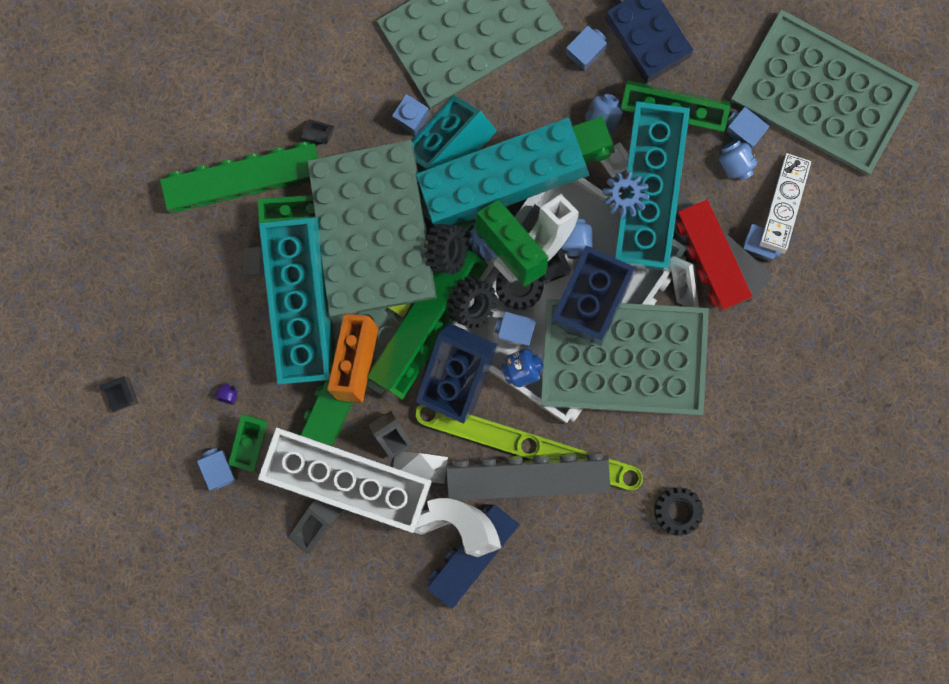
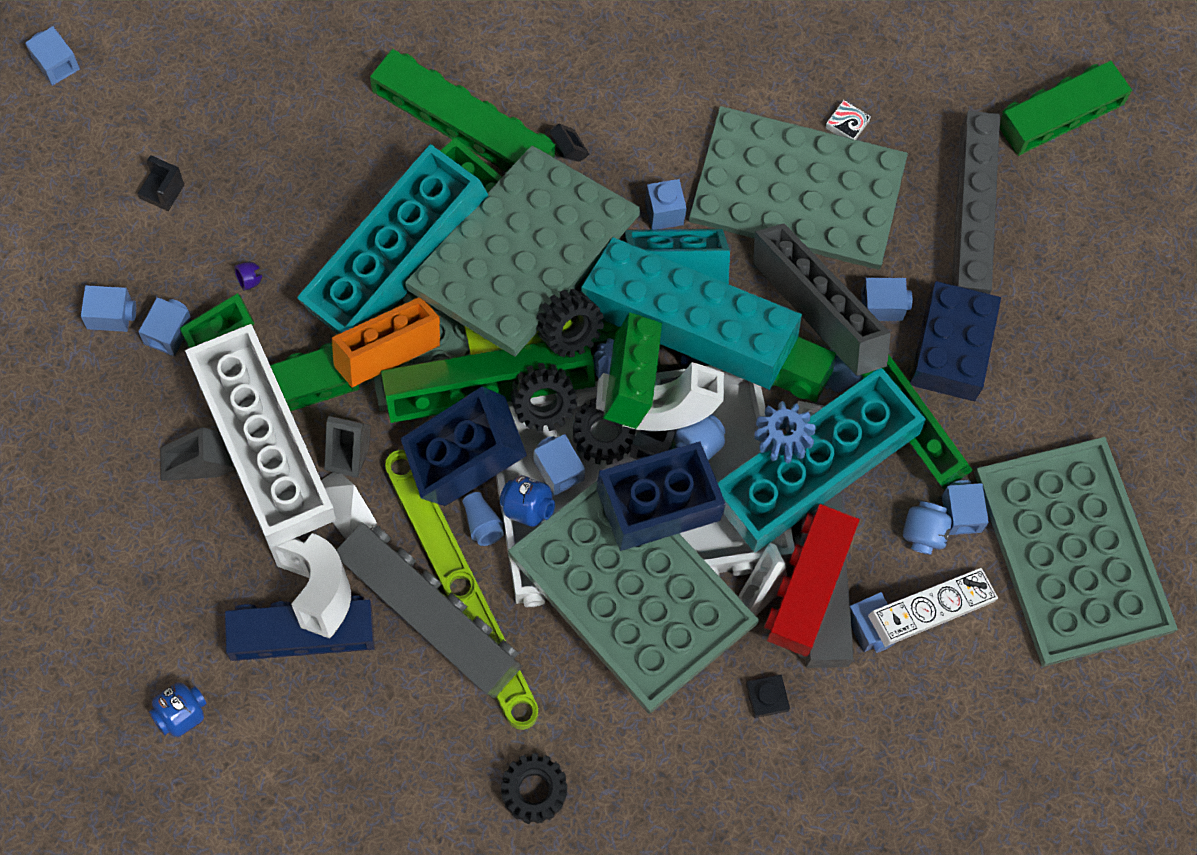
camera: 35 degrees right, 15 degrees down
none -> medium blue brick [81,285,136,332]
none -> blue head [149,682,207,737]
none -> medium blue cone [462,492,504,546]
none -> black plate [746,674,790,719]
none -> dark grey brick [753,223,891,376]

